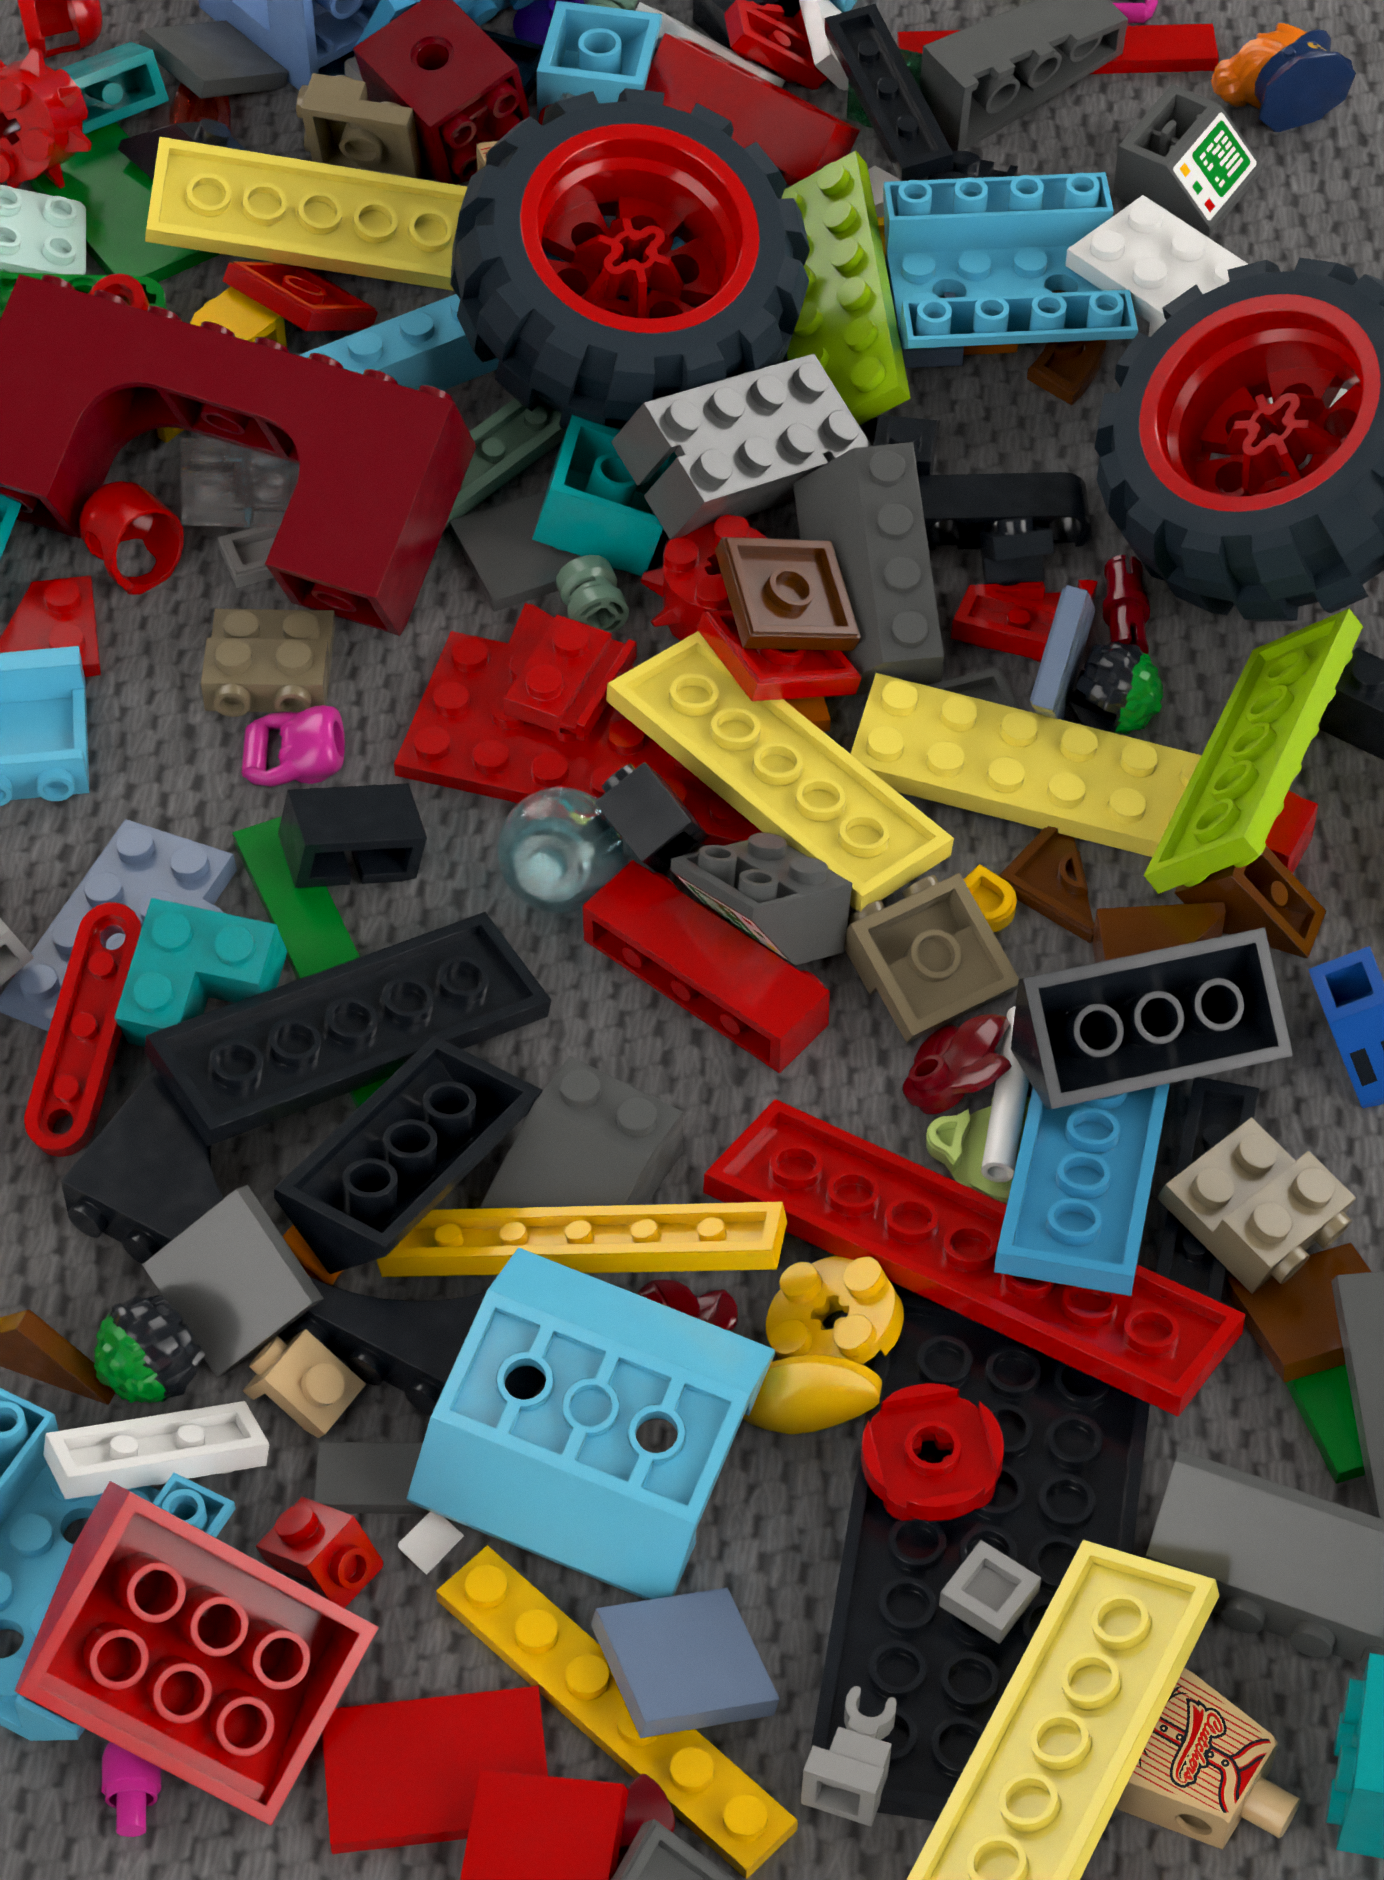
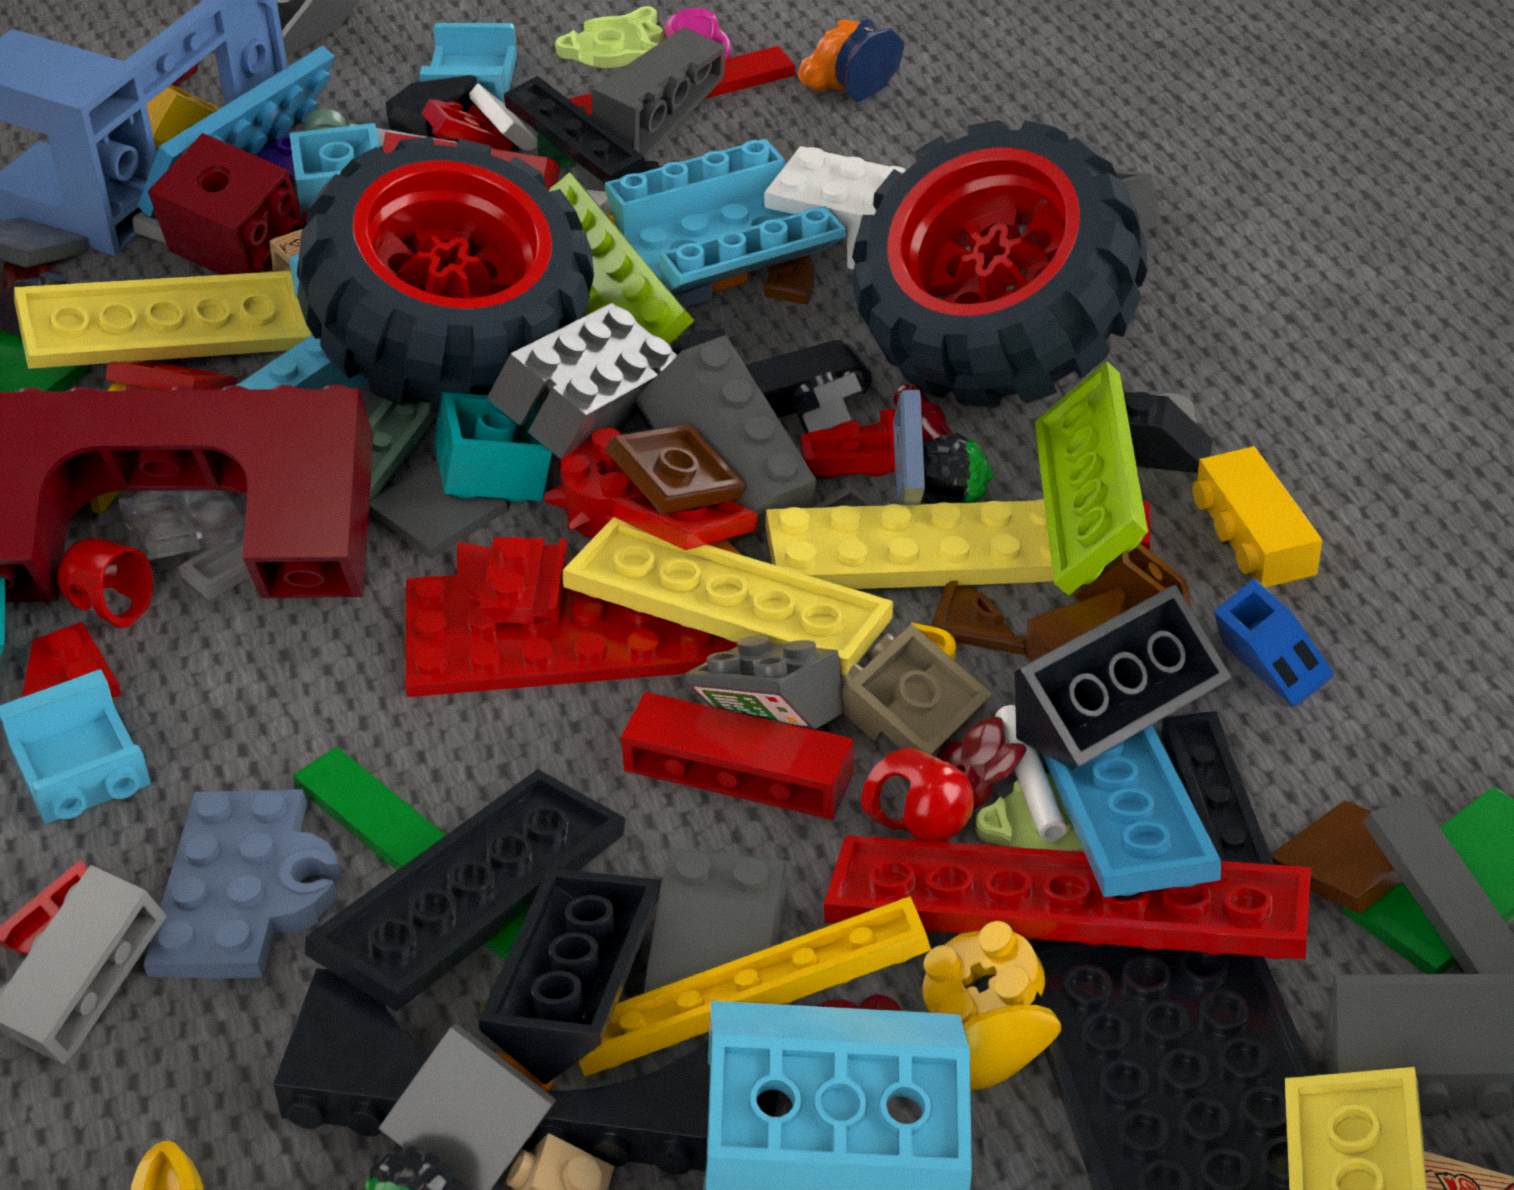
camera: 20 degrees left, 10 degrees down
red plate [24,902,143,1157] -> none
teal brick [114,898,288,1047] -> none
dark tan plate [201,609,335,717] -> none
dark pink piece [242,705,345,787] -> none
black piece [278,783,427,888] -> none
dark tan plate [296,73,425,179] -> none
clear light blue brick [497,787,624,913] -> none
sand green wheel [556,555,629,632] -> none
black piece [595,762,709,873] -> none
red plate [861,1383,1004,1521] -> none
light grey plate [939,1540,1041,1644] -> none
dark grey slope [1113,84,1262,237] -> none
dark tan plate [1157,1117,1356,1294] -> none
none -> red helmet [861,748,974,842]

